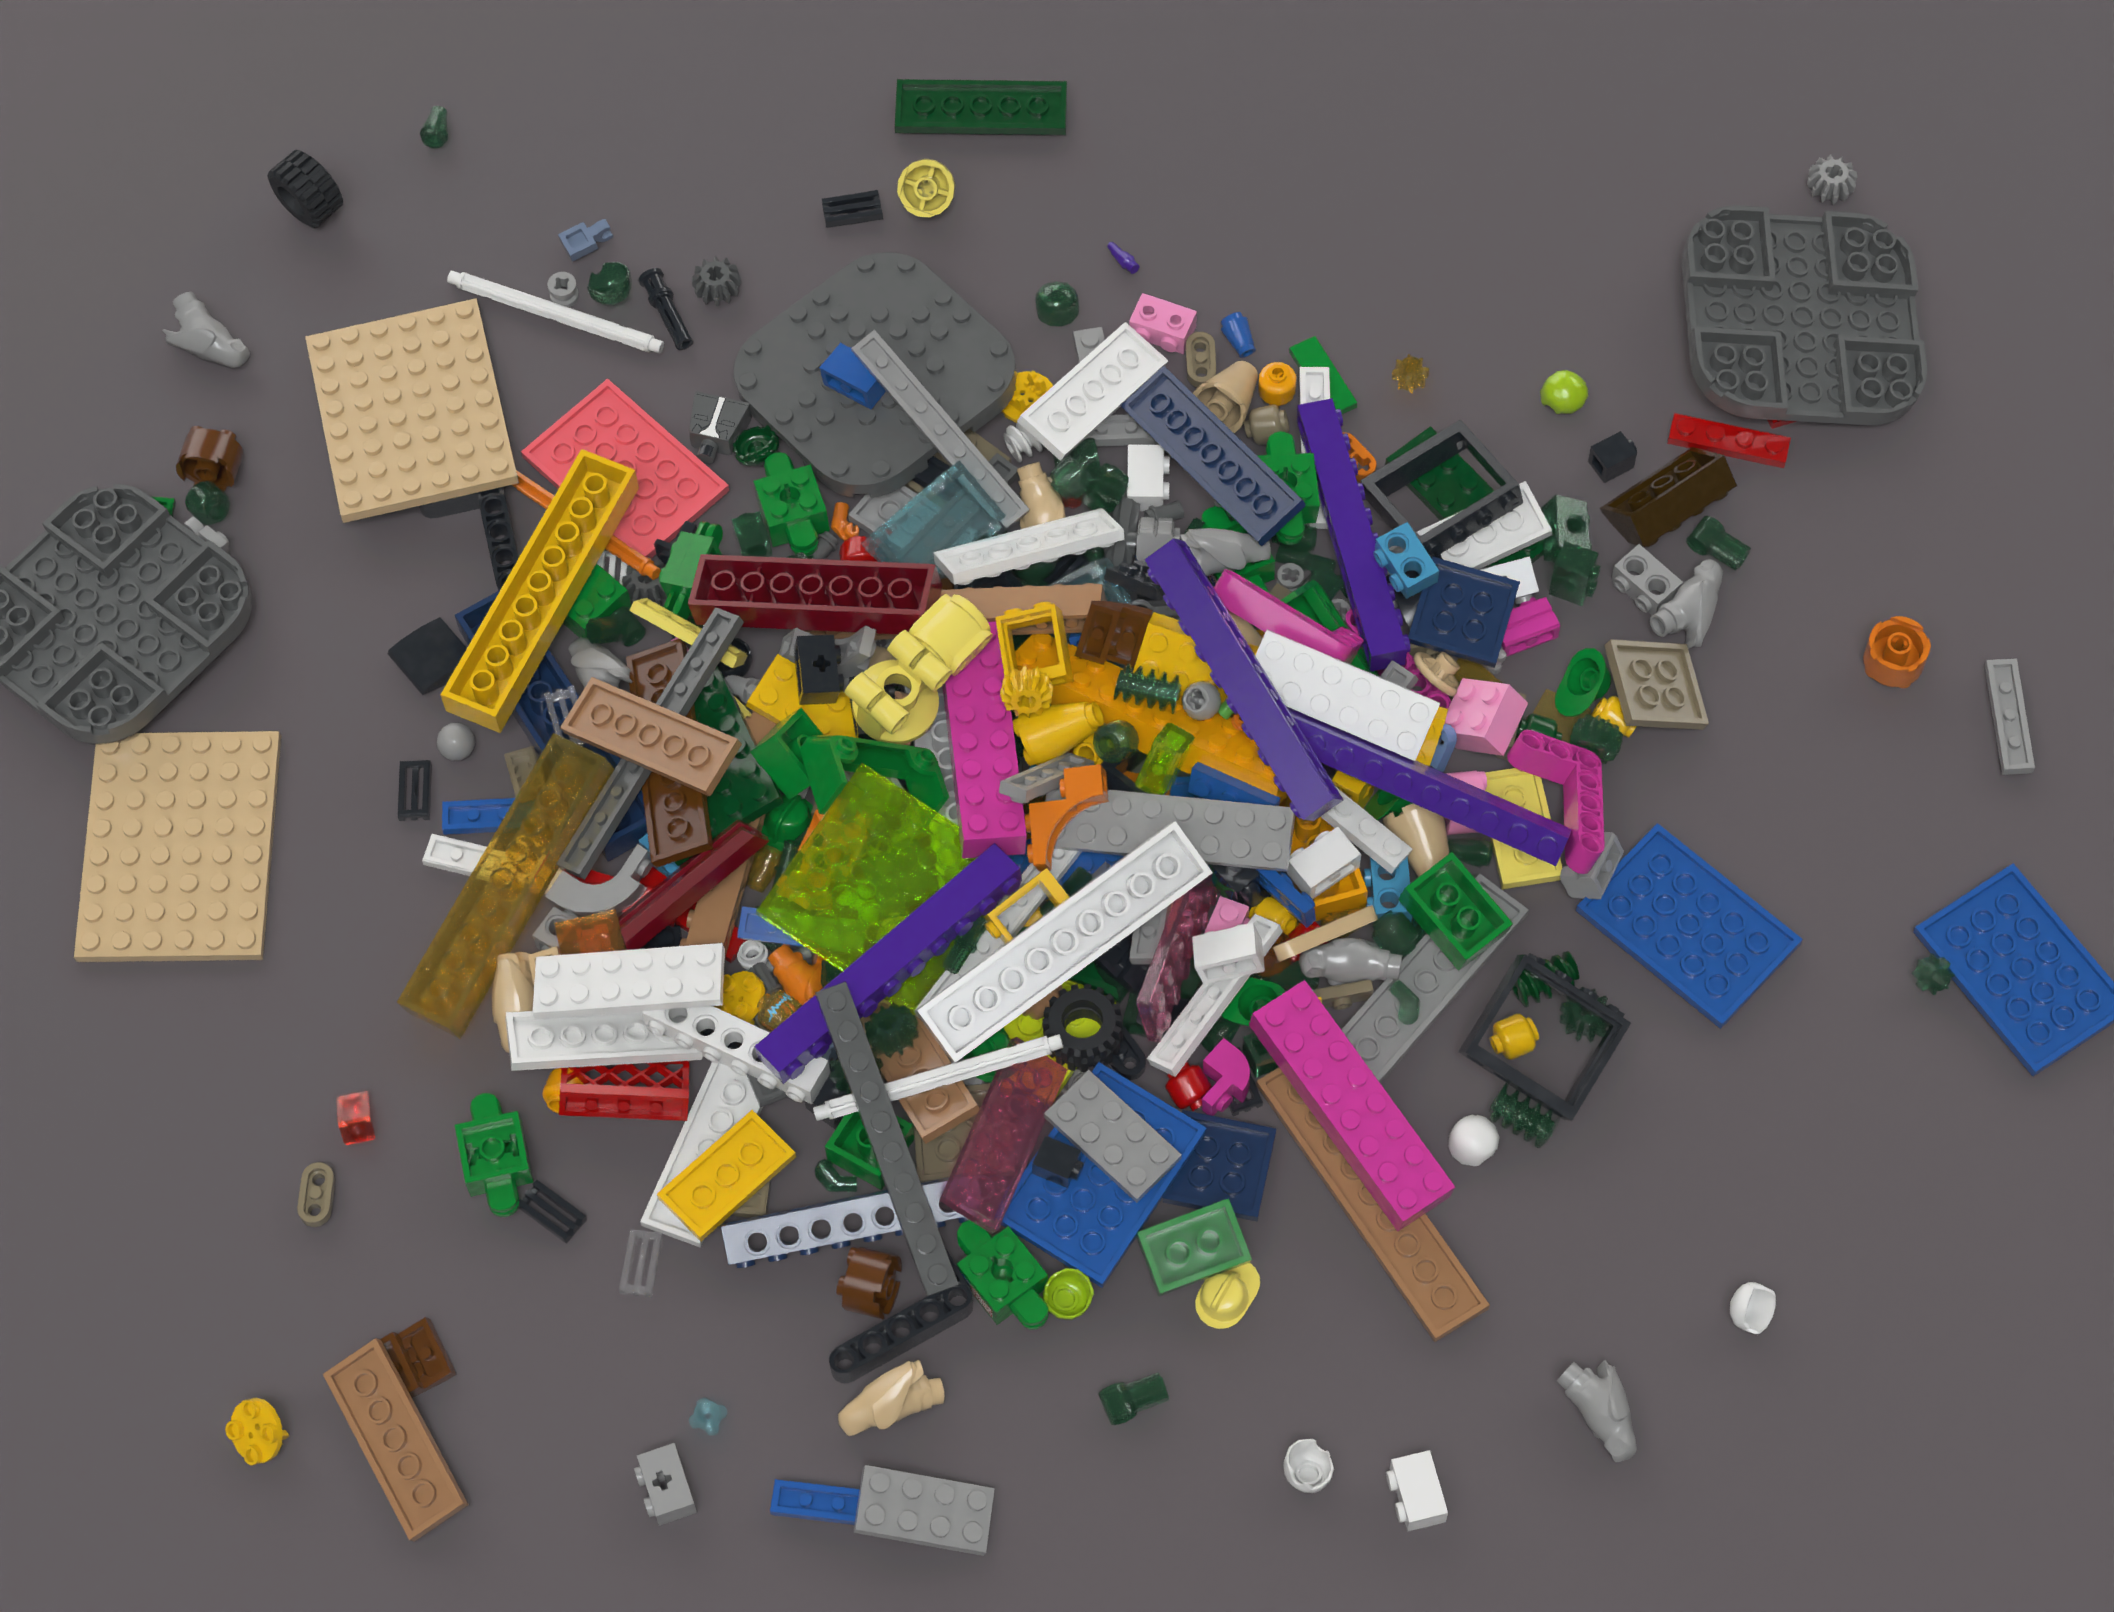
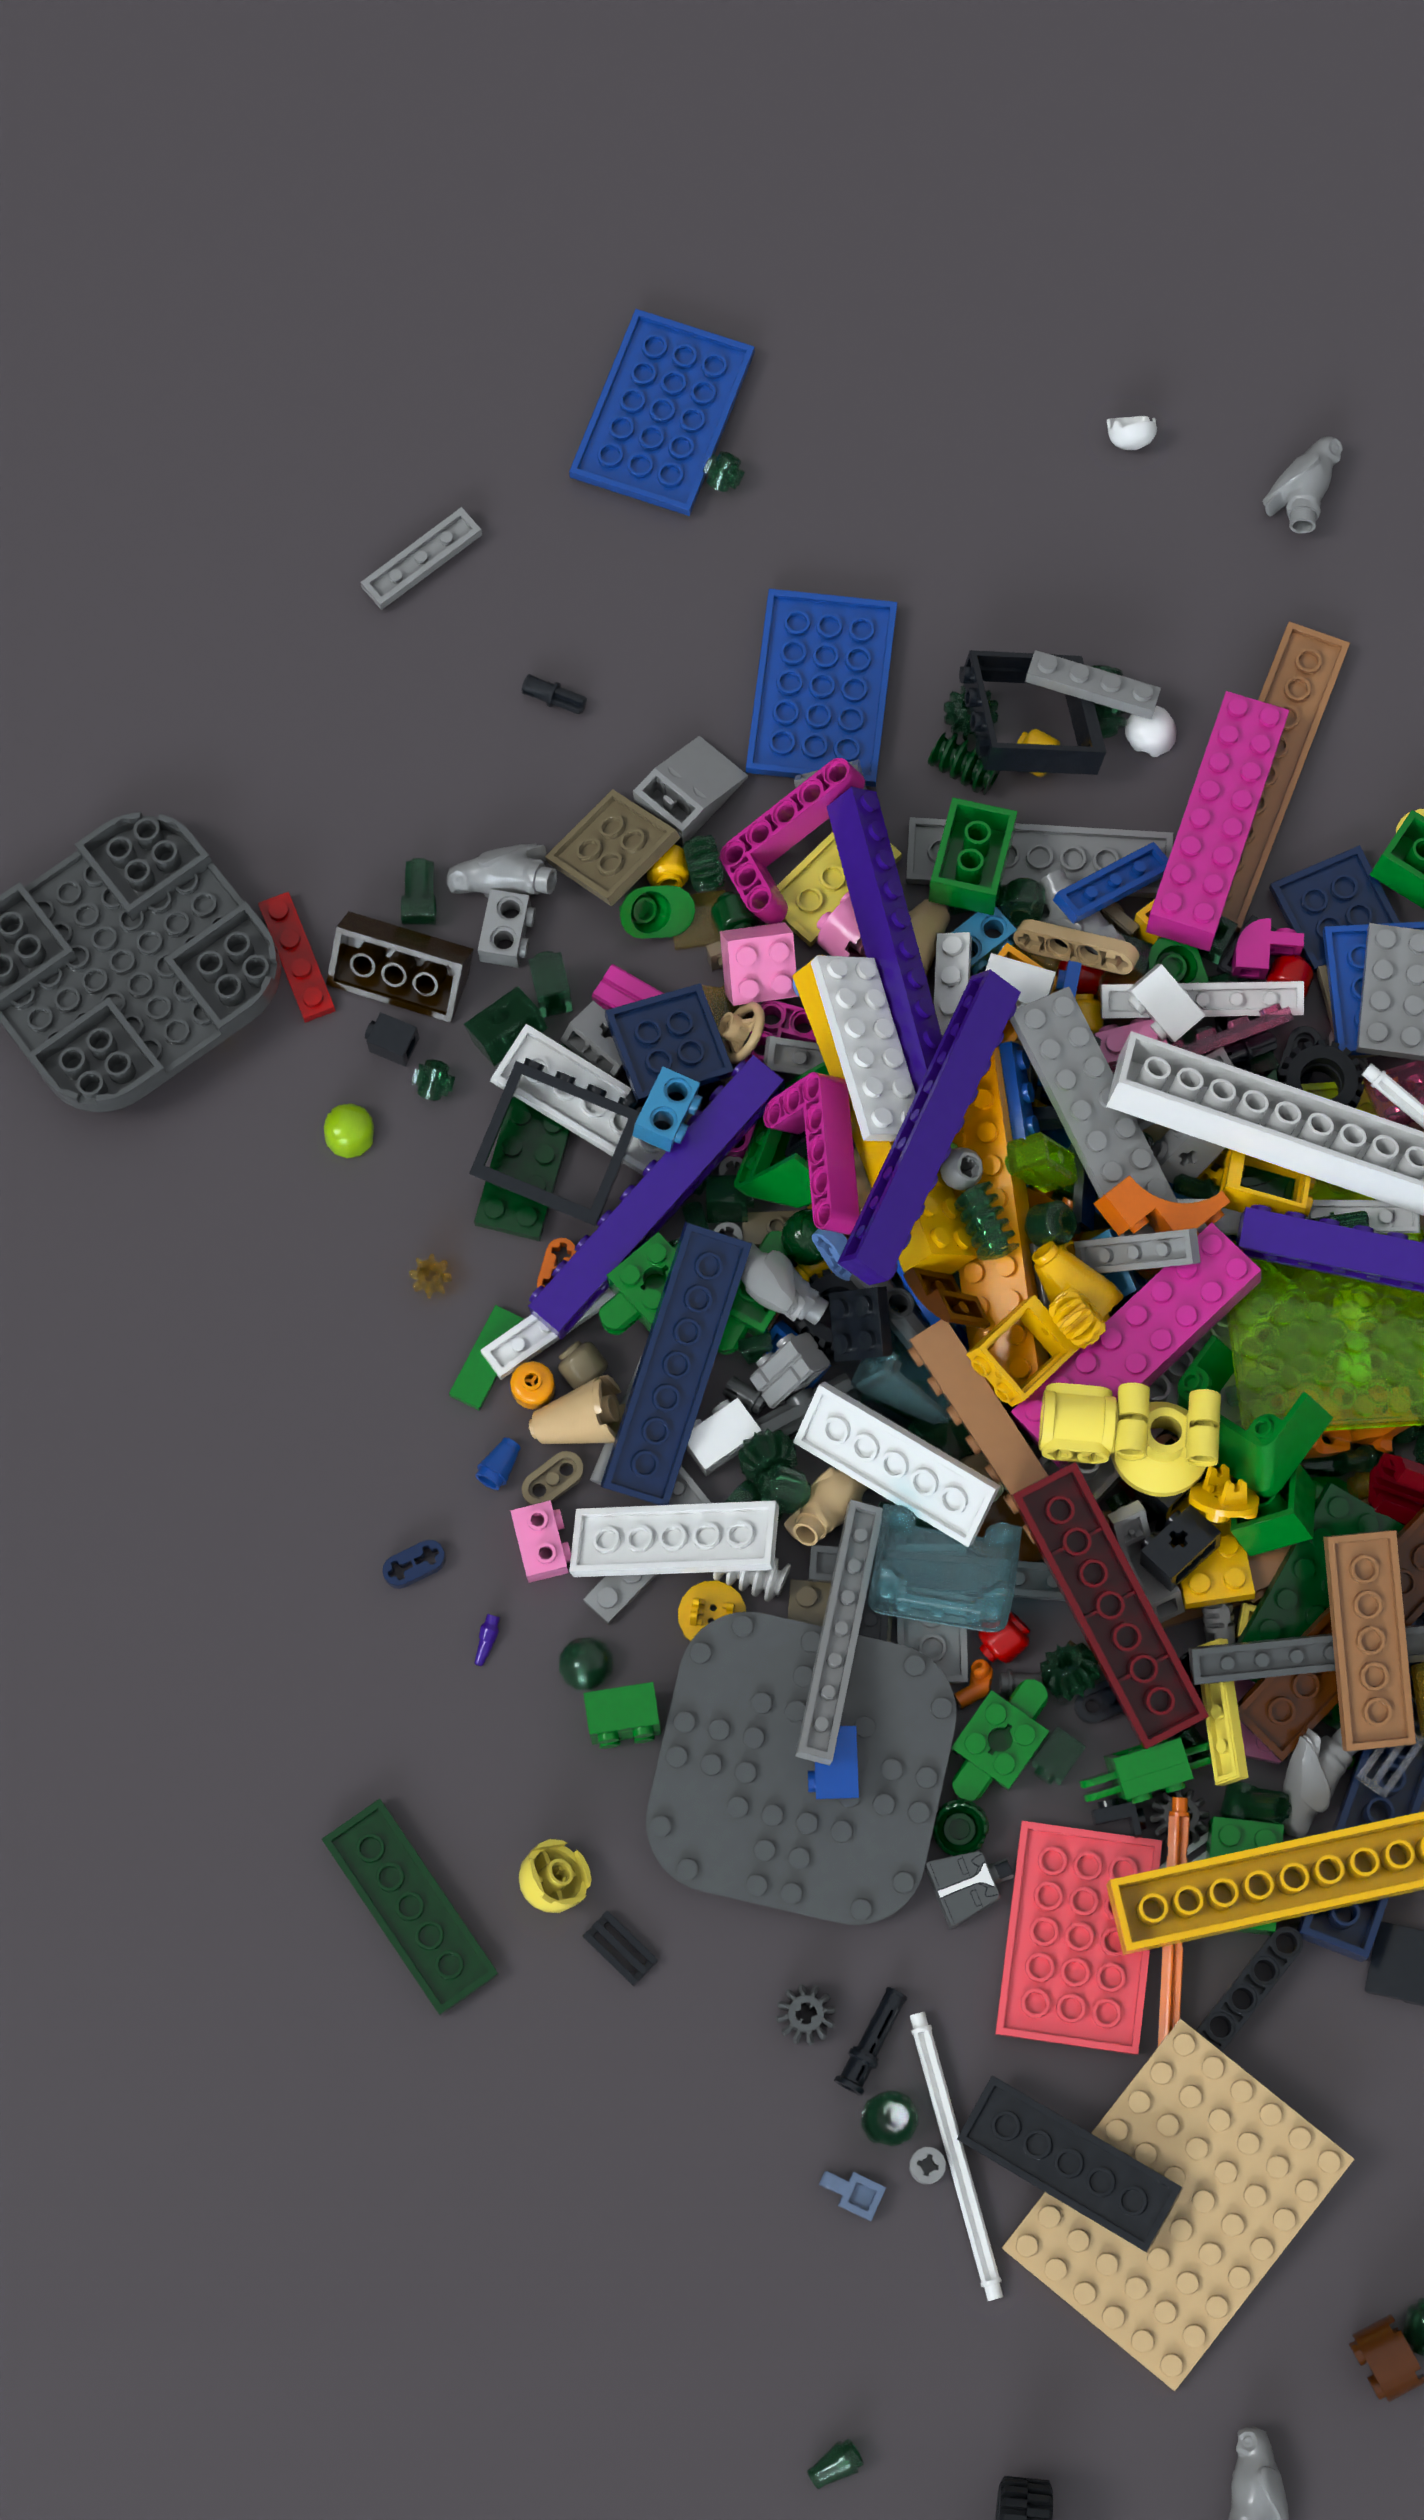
camera: 125 degrees left, 10 degrees up
clear green arm [1389,980,1420,1025] -> none
orange brick [1863,616,1931,688] -> none
none -> dark blue beam [382,1540,446,1589]
none -> clear green gear [411,1059,456,1101]
none -> black axle [521,674,587,714]
none -> green brick [583,1682,661,1749]
none -> light grey slope [633,736,748,846]
none -> black plate [957,2075,1183,2253]
none -> light grey plate [1025,650,1161,719]
none -> blue plate [1053,842,1168,924]
none -> yellow plate [1189,1464,1260,1523]

